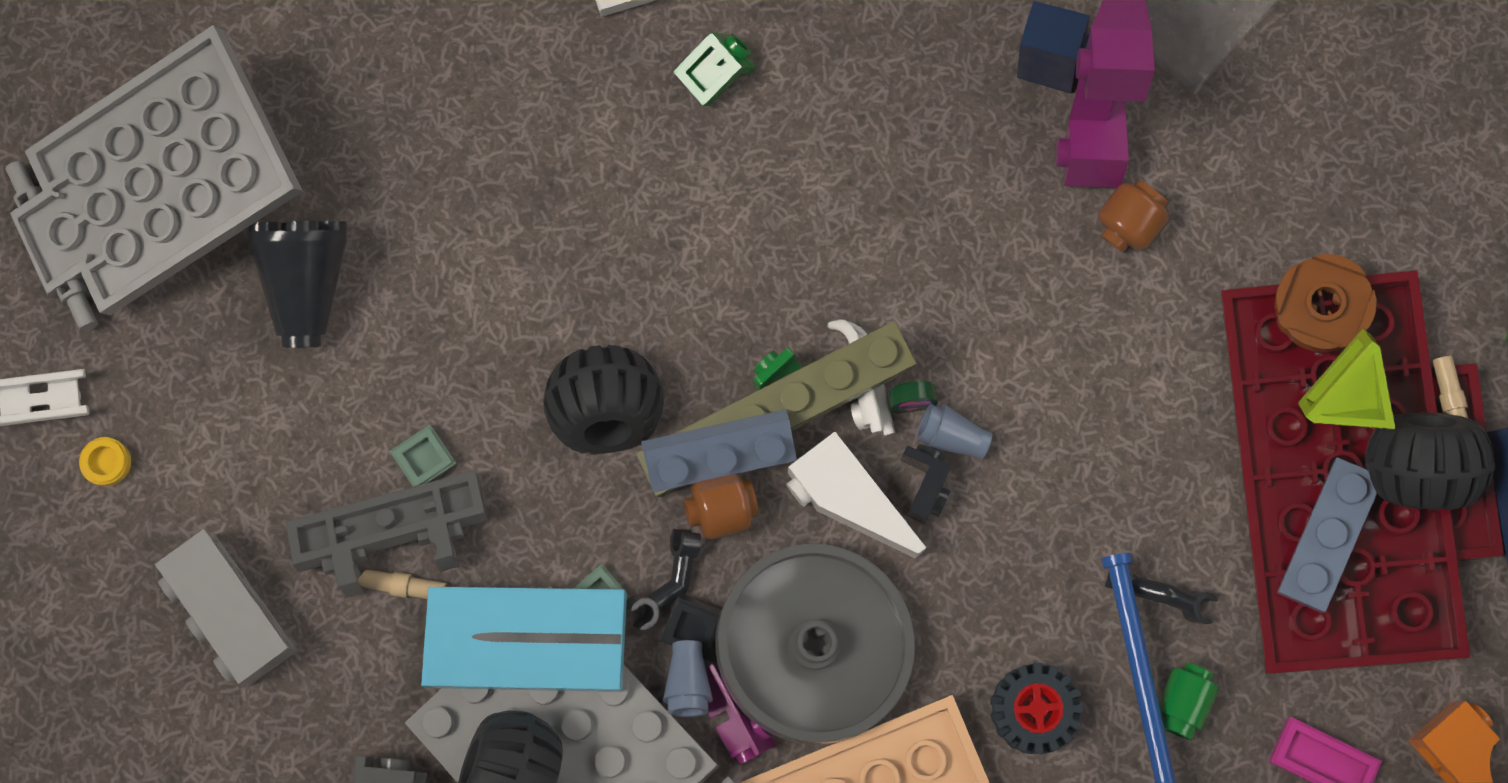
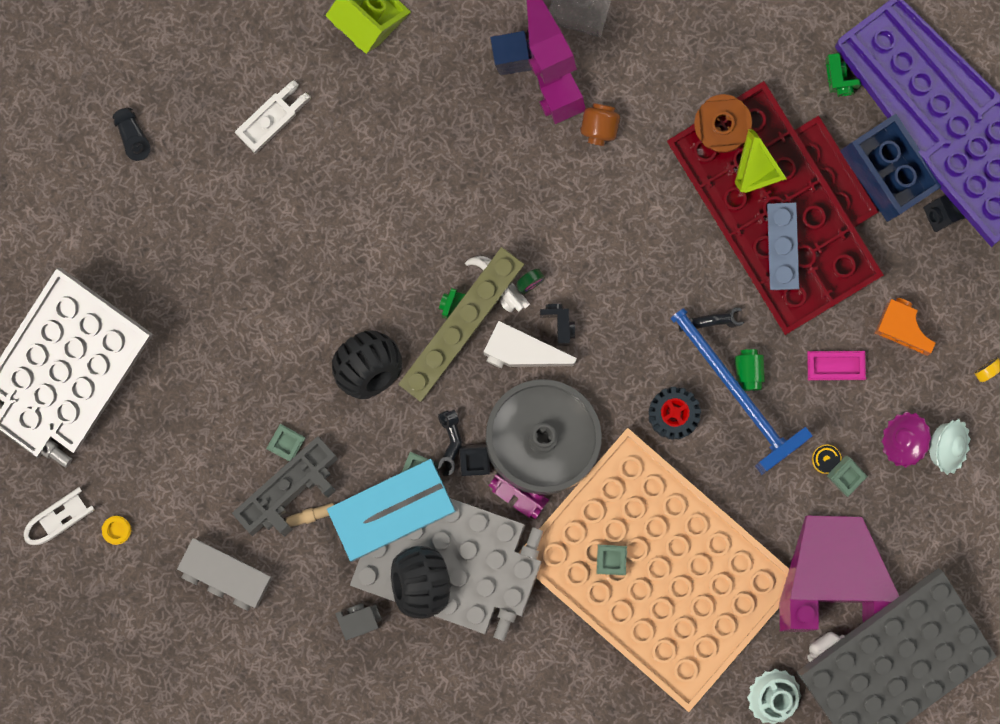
camera: 25 degrees left, 5 degrees up
black cone [248,221,347,348] -> none
sand blue plate [641,409,797,492] -> none
sand blue cone [663,640,713,717] -> none
bracket [673,32,756,106] -> none
dark orange head [683,474,758,540] -> none
sand blue cone [916,404,992,459] -> none
black wheel [1365,412,1495,510] -> none
tan piece [1433,356,1468,418] -> none

